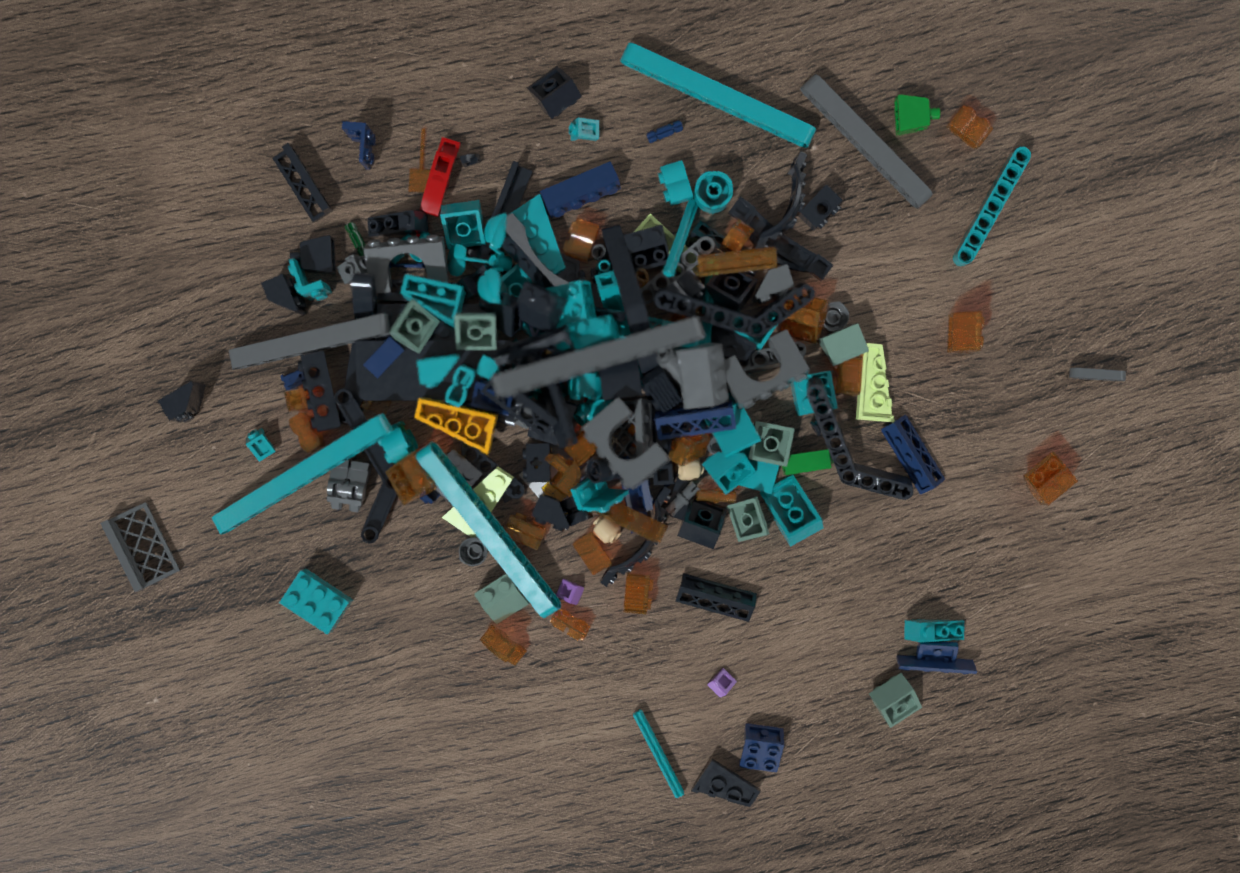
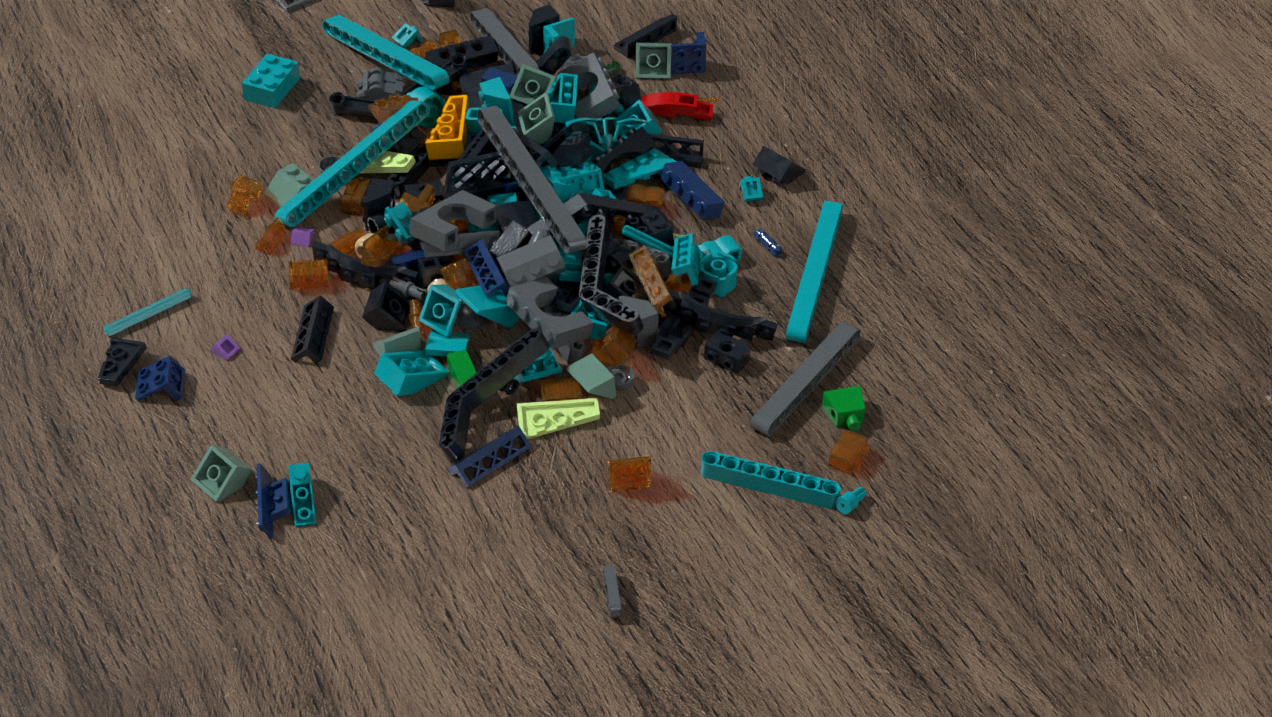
camera: 80 degrees right, 45 degrees down
black torso [290,235,336,275] -> none
black tile [459,154,482,167] -> none
sand green slope [748,421,794,467] -> none
clear orange slope [1023,451,1078,506] -> none
none -> sand green slope [635,43,671,79]
none -> teal fence [672,233,700,286]
none -> teal piece [835,487,867,514]

